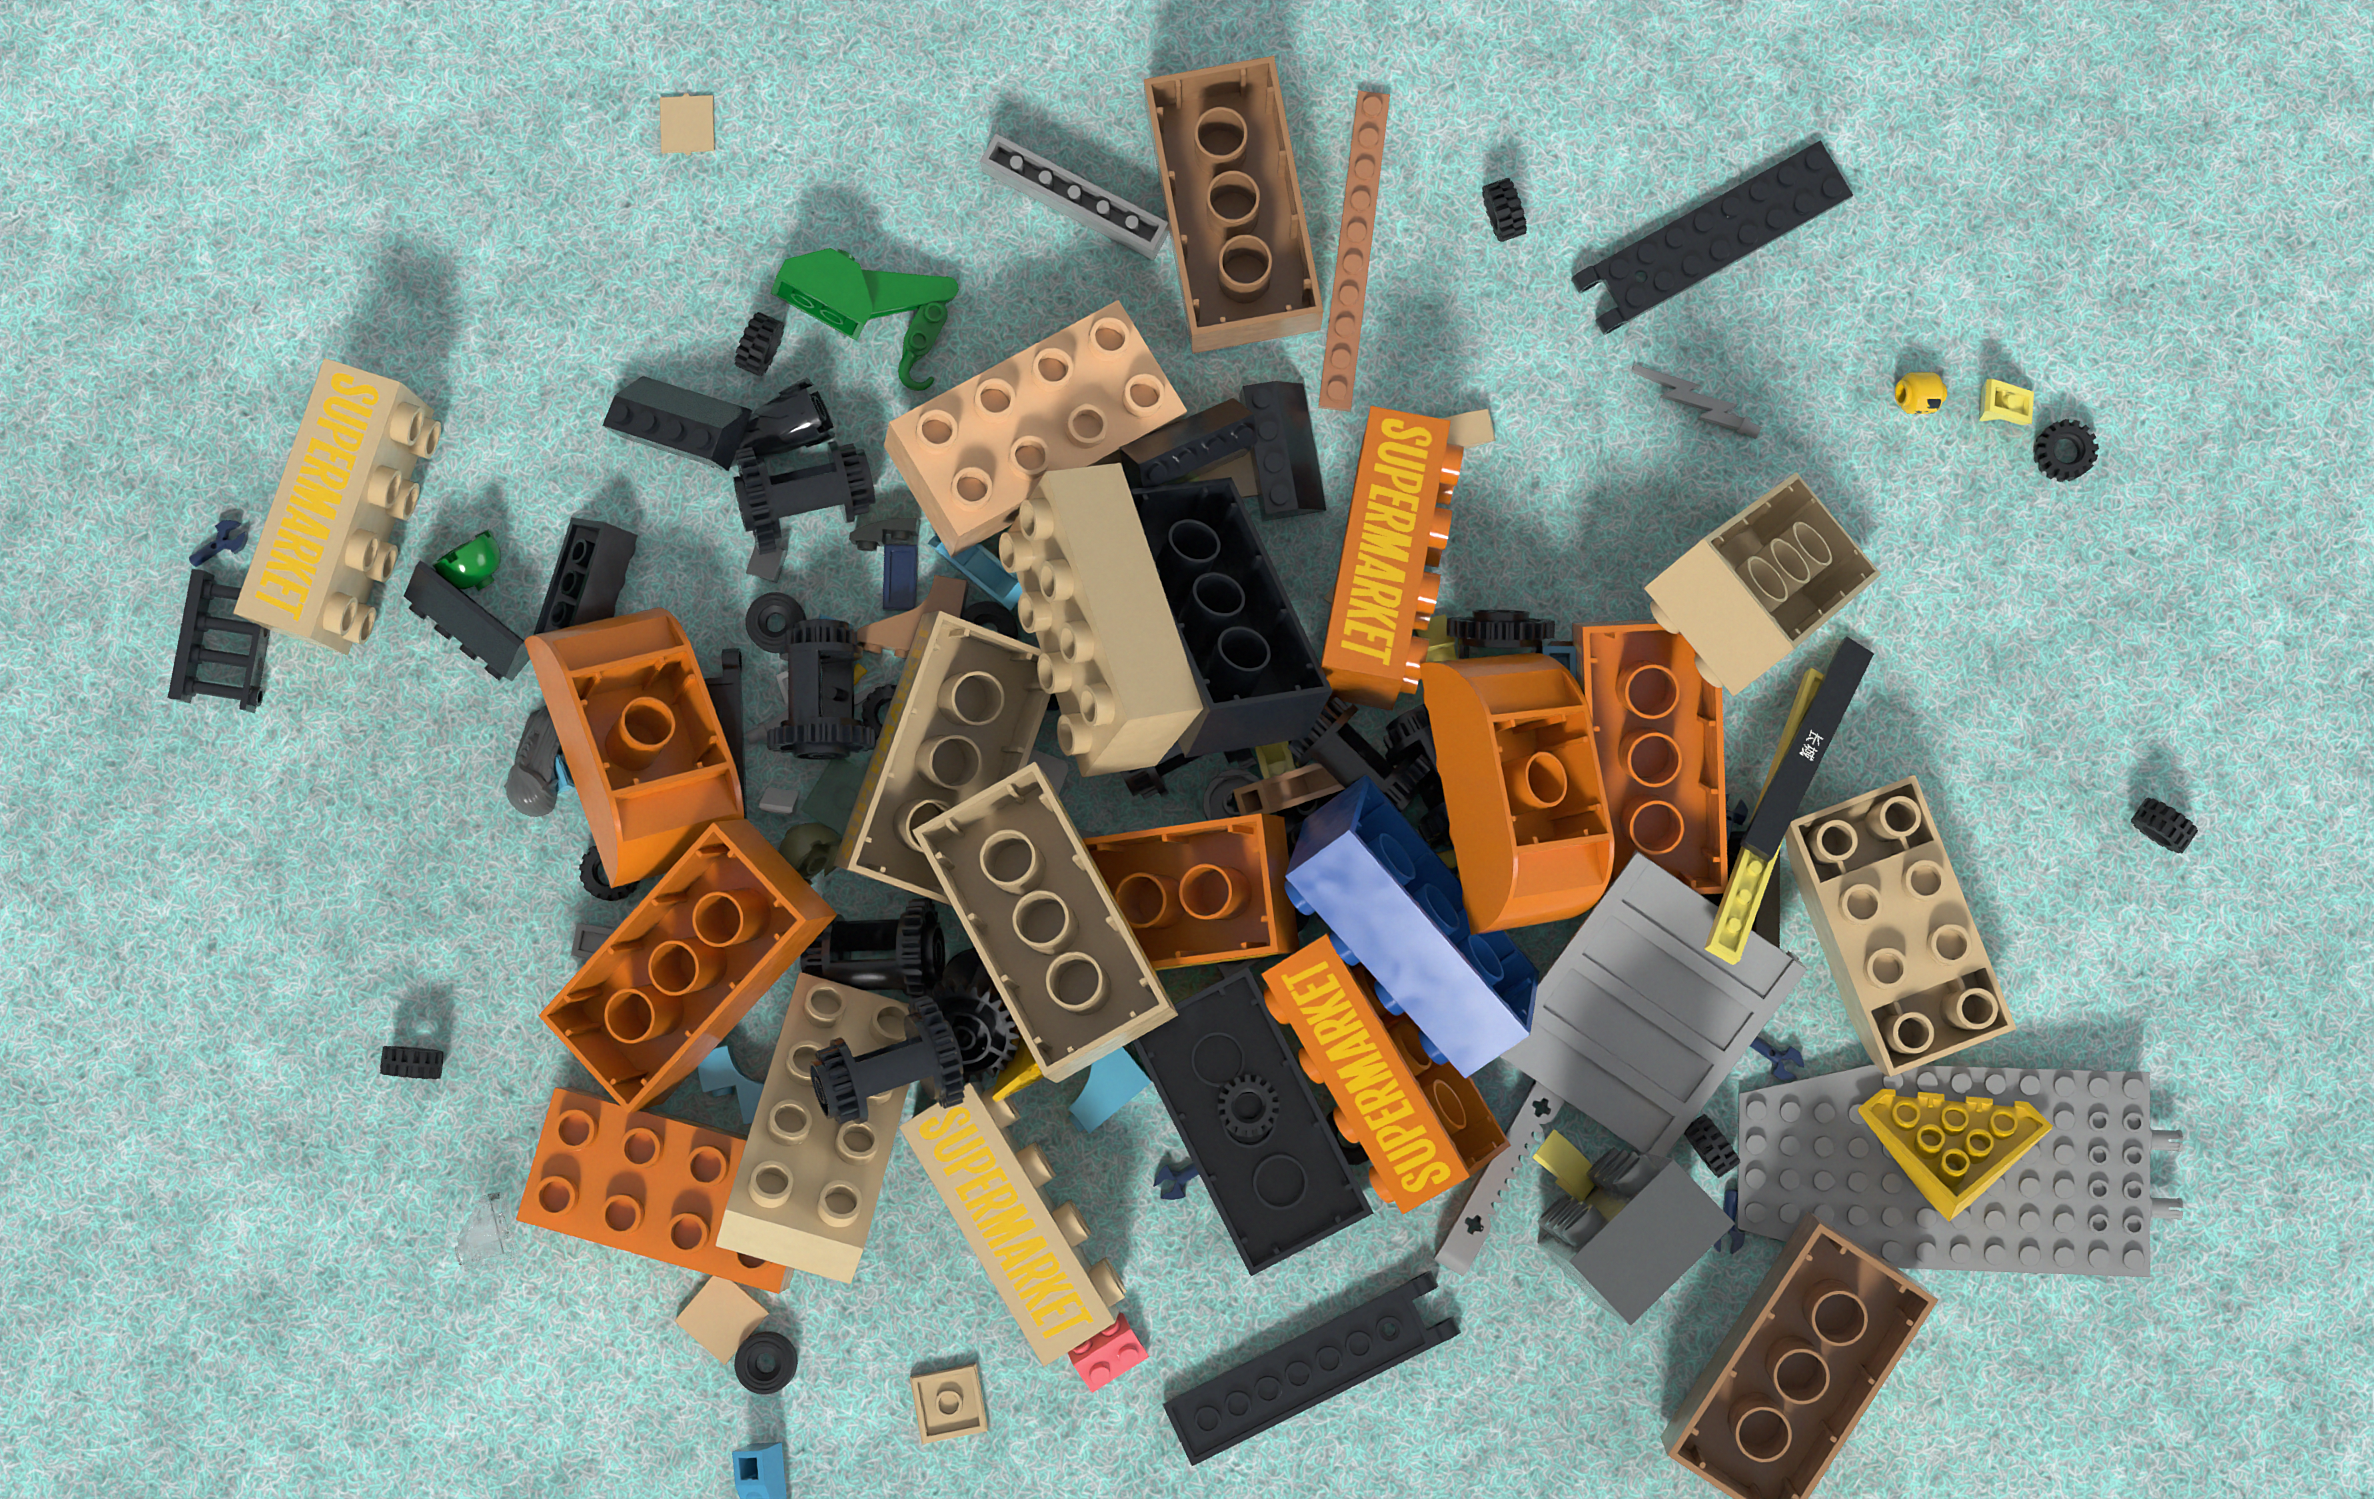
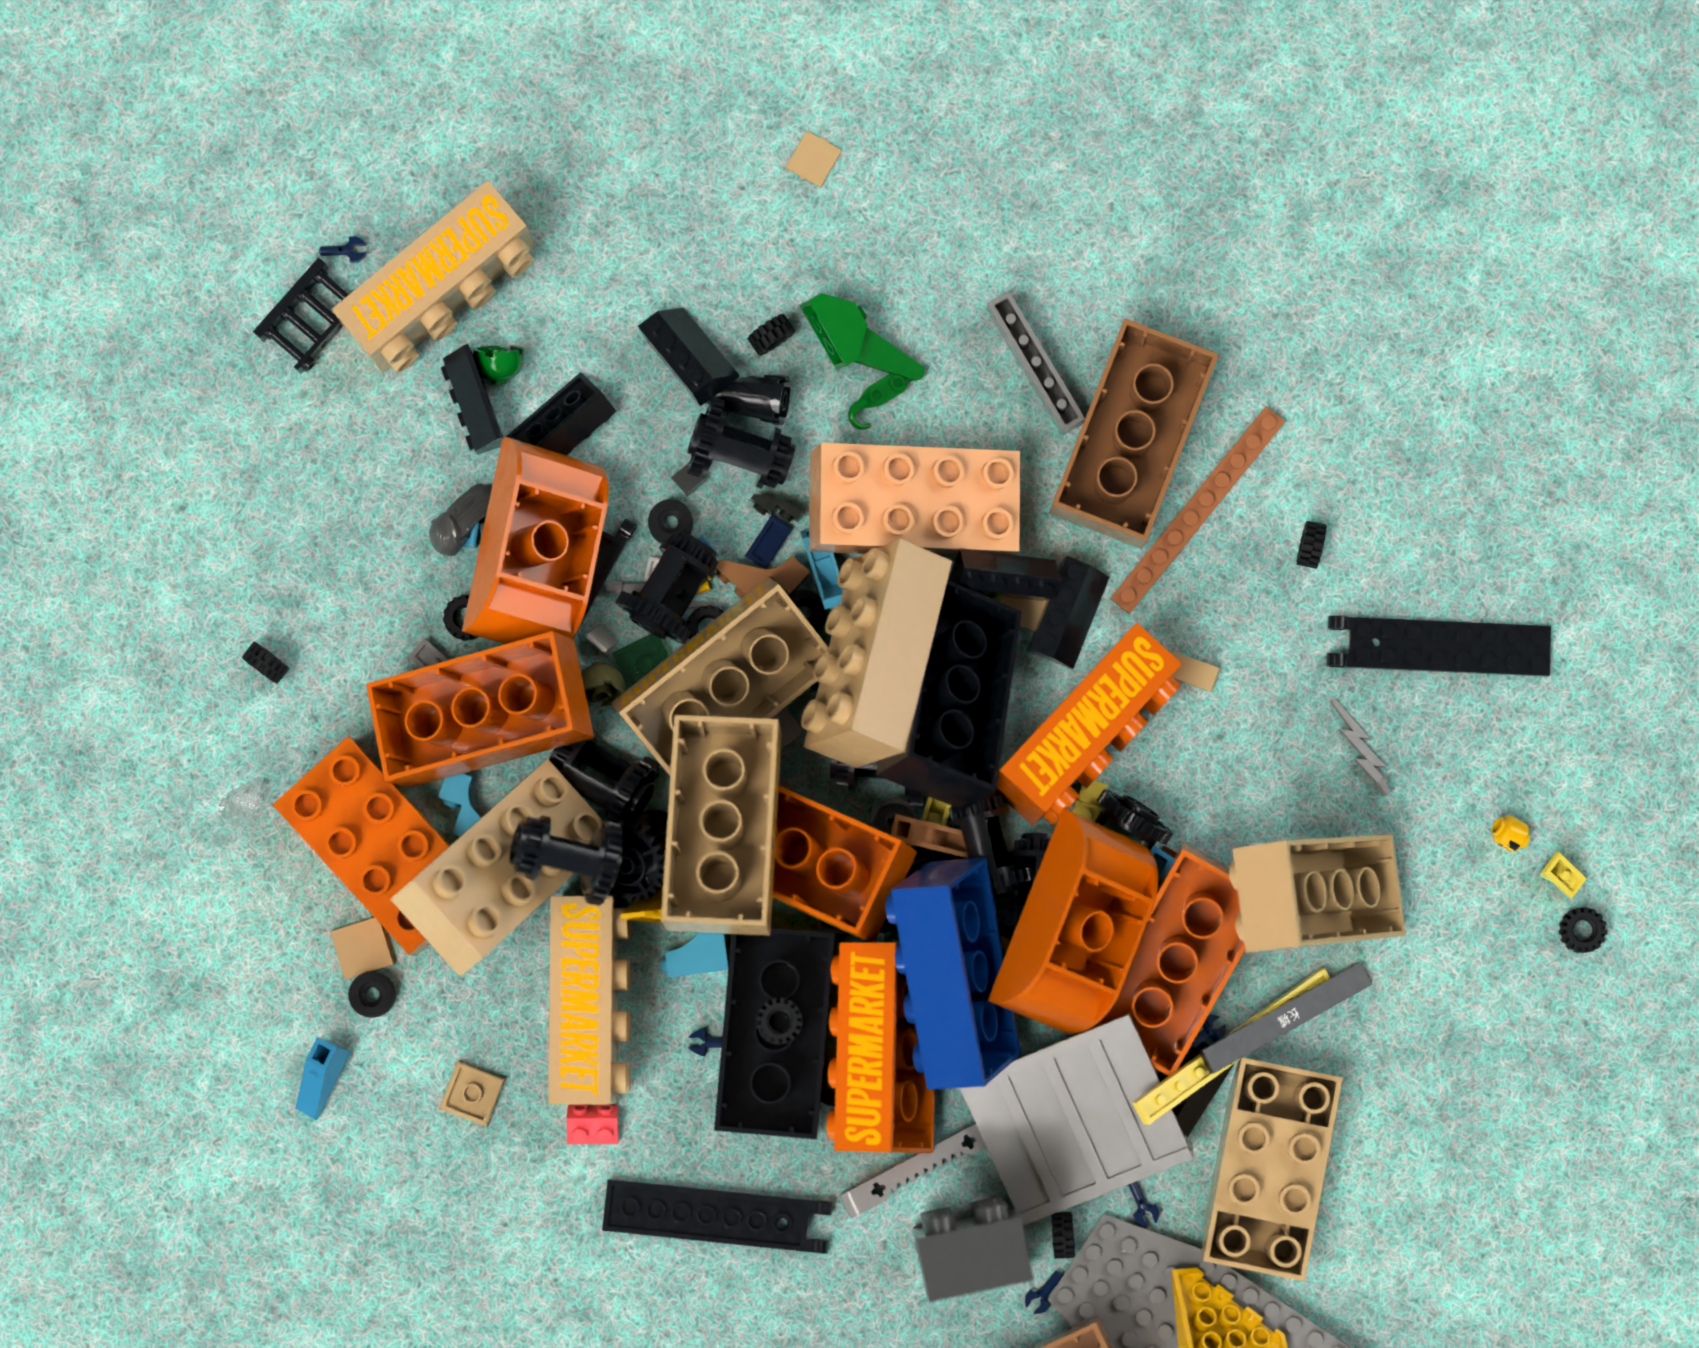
camera: 30 degrees right, 0 degrees up
light yellow slope [1532,1129,1595,1202] -> none
black tyre [2131,797,2198,854] -> none

